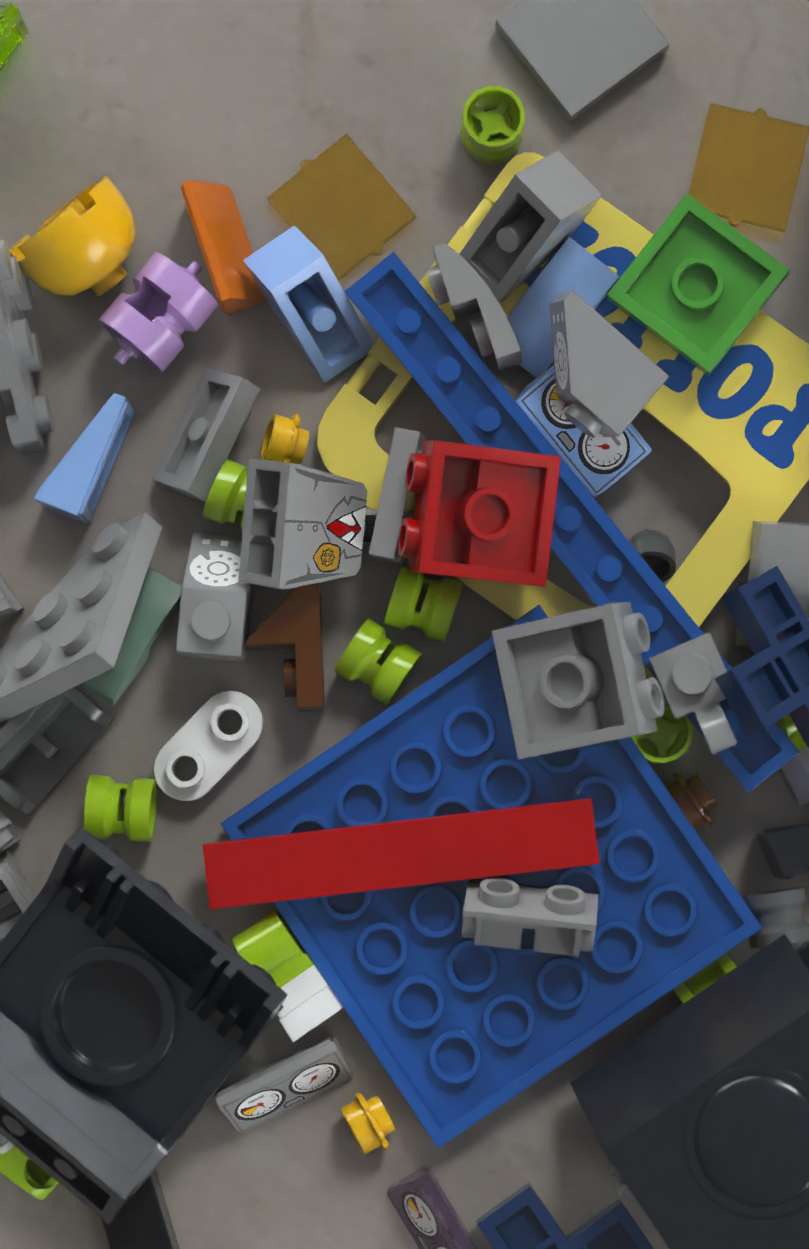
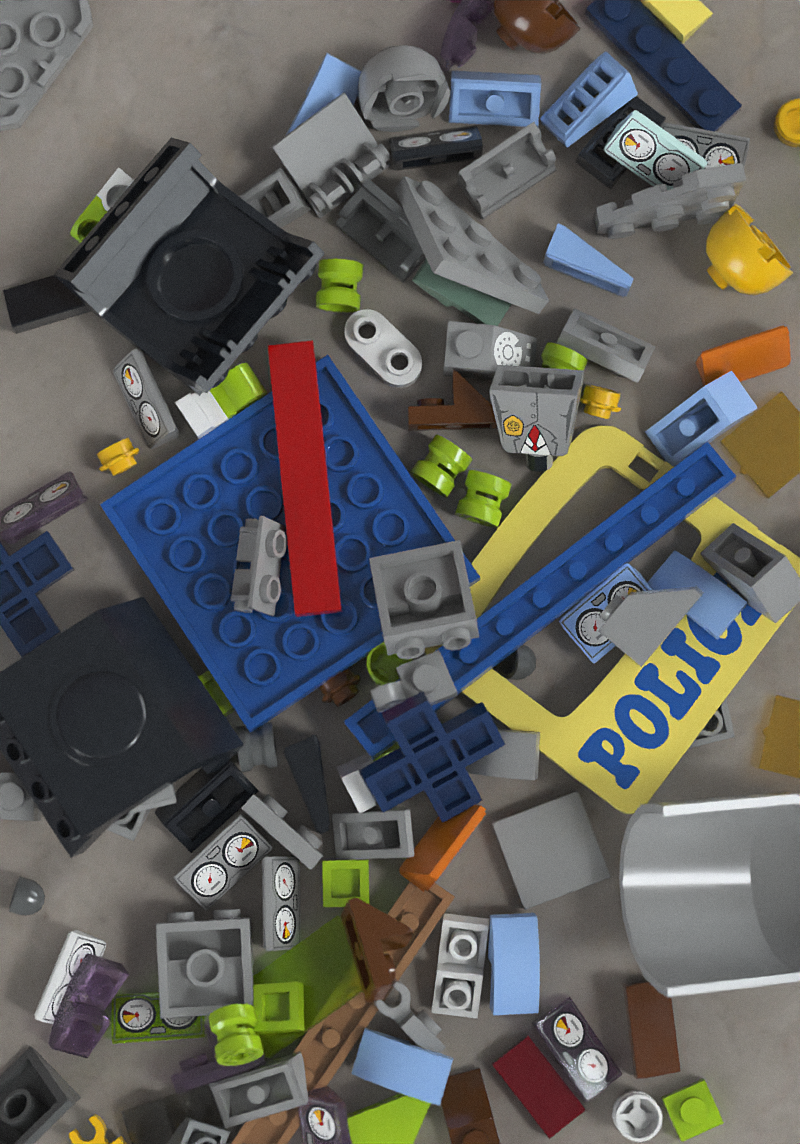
camera: 90 degrees right, 0 degrees up
lavender wheel [98,252,218,373] -> none
light grey plate [369,427,429,564] -> none
red plate [398,440,561,587] -> none
light grey slope [426,242,523,371] -> none
bright green plate [607,193,790,376] -> none

